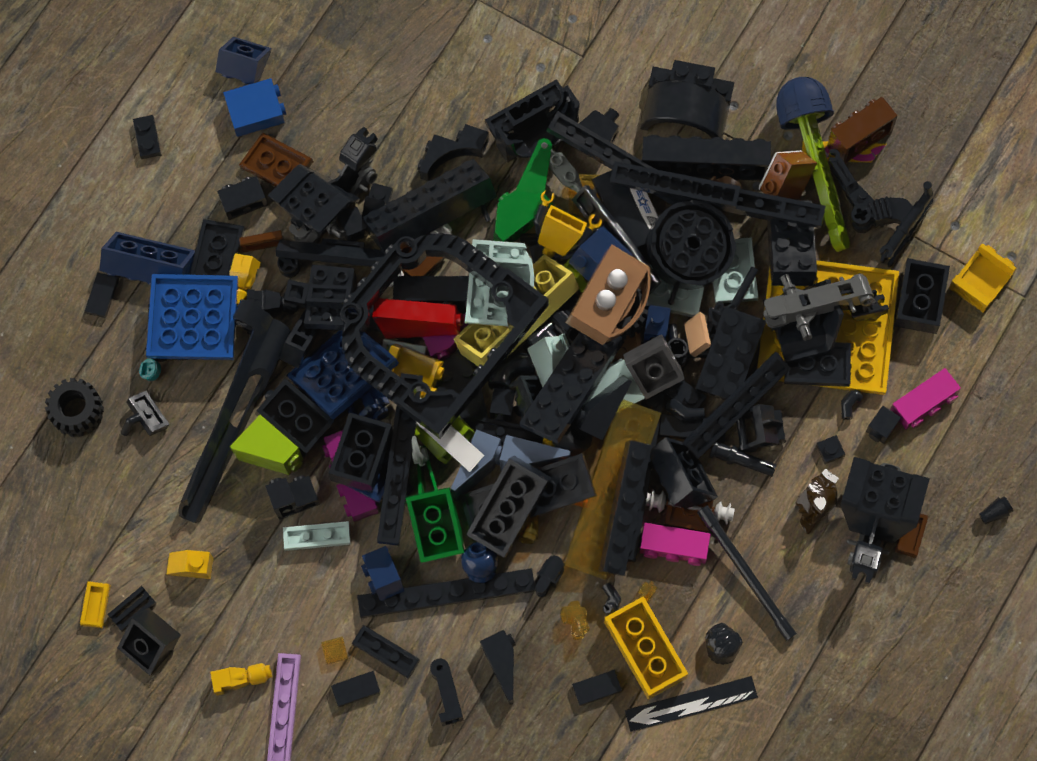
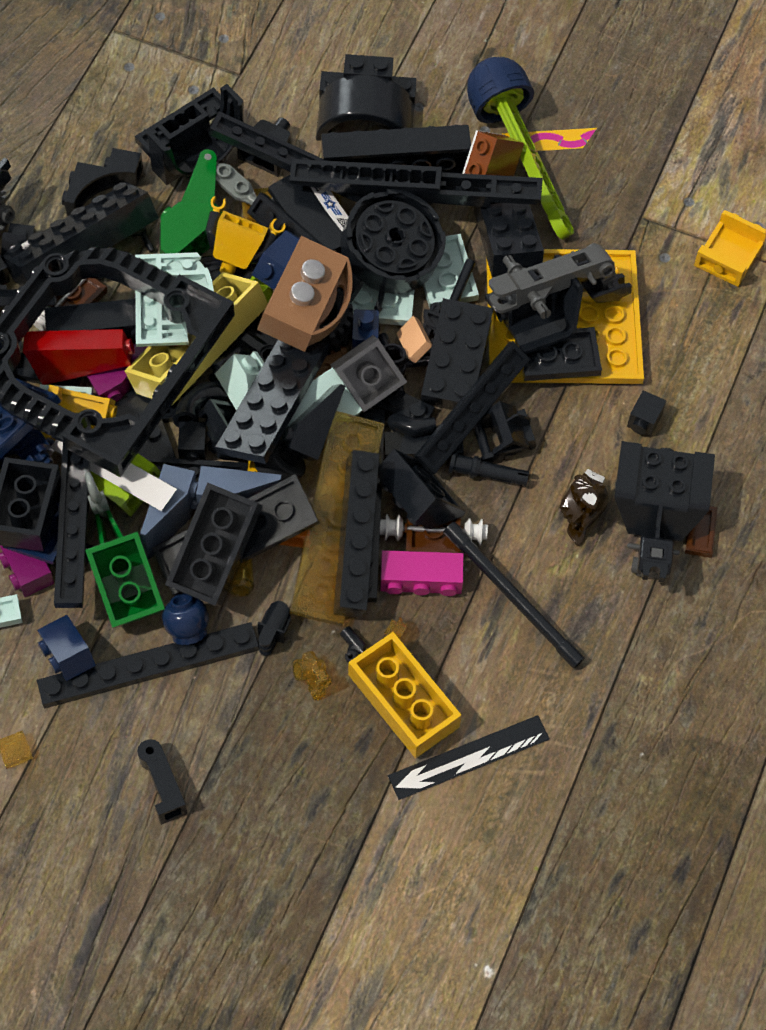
camera: 15 degrees left, 10 degrees down
black tile [331,671,381,708] -> none
black tile [351,625,420,679] -> none
black slope [480,630,516,704] -> none
black tile [572,669,622,706] -> none
black hair [705,622,743,665] -> none
black plate [816,435,846,464] -> none
reddish brown brick [827,97,898,163] -> none
black piece [829,149,933,268] -> none
black arm [841,389,863,420] -> none
dark pink brick [890,368,961,430] -> none
black brick [894,258,950,334] -> none

